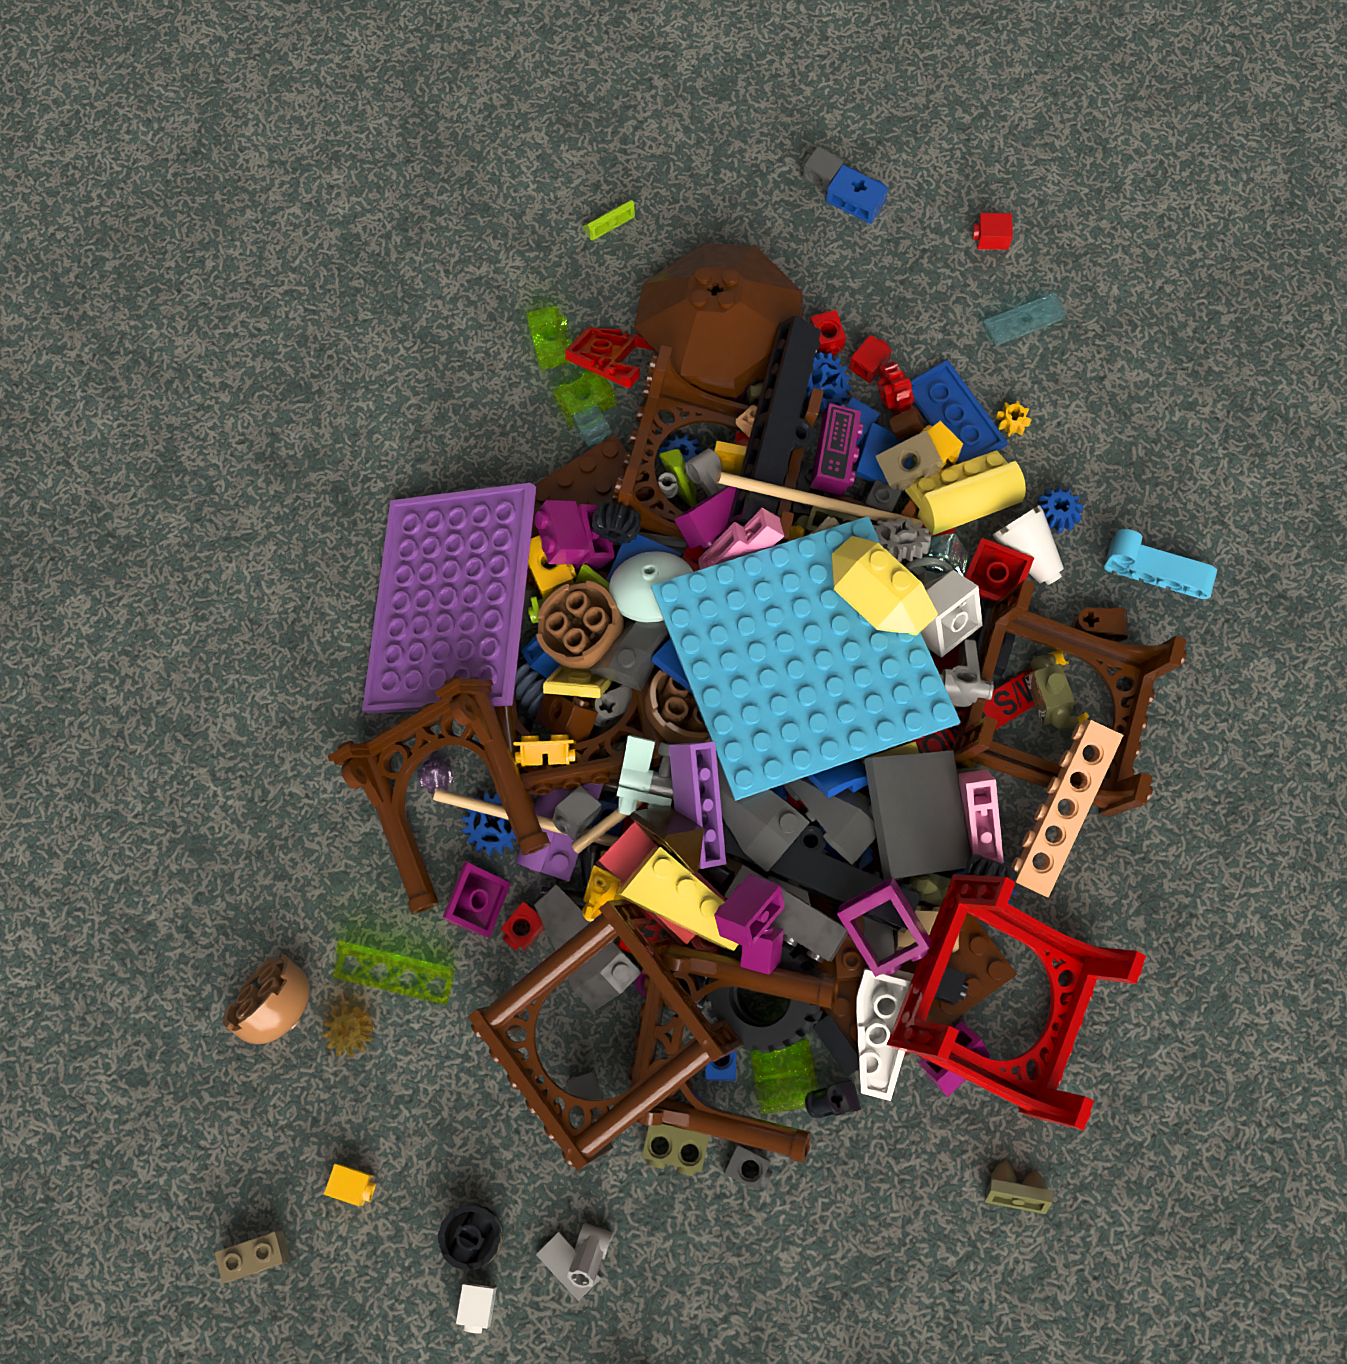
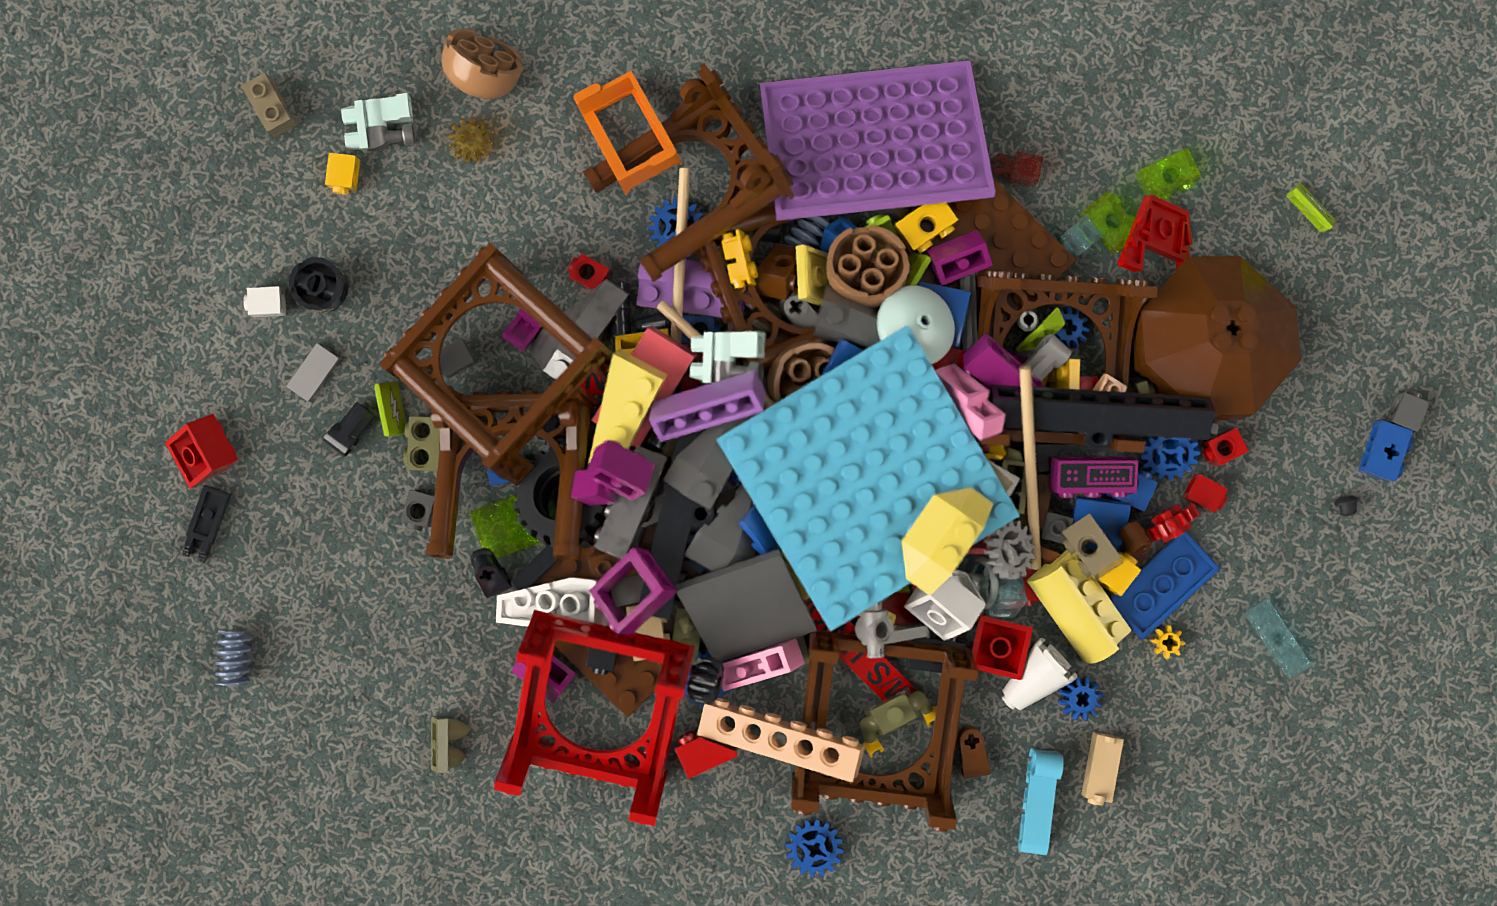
camera: 75 degrees right, 15 degrees up
clear neon green fence [333,940,456,1006] -> none
clear purple gear [417,758,454,794] -> none
magenta slope [443,862,511,938] -> none
magenta brick [534,500,590,565] -> none
dark grey brick [552,786,602,840] -> none
light grey piece [567,1222,613,1289] -> none
yellow hinge [582,865,620,921] -> none
black gear [592,501,641,544] -> none
dark brown slope [629,806,704,873] -> none
red brick [972,213,1013,249] -> none
none -> black piece [323,402,376,457]
none -> light aqua hips [341,93,416,153]
none -> lime slope [374,382,406,437]
none -> magenta bracket [502,309,542,352]
none -> orange piece [574,71,682,195]
none -> red slope [675,730,738,779]
none -> blue gear [785,818,844,878]
none -> clear red brick [992,151,1043,187]
none -> tan brick [1081,731,1124,806]
none -> black piece [1334,495,1358,517]

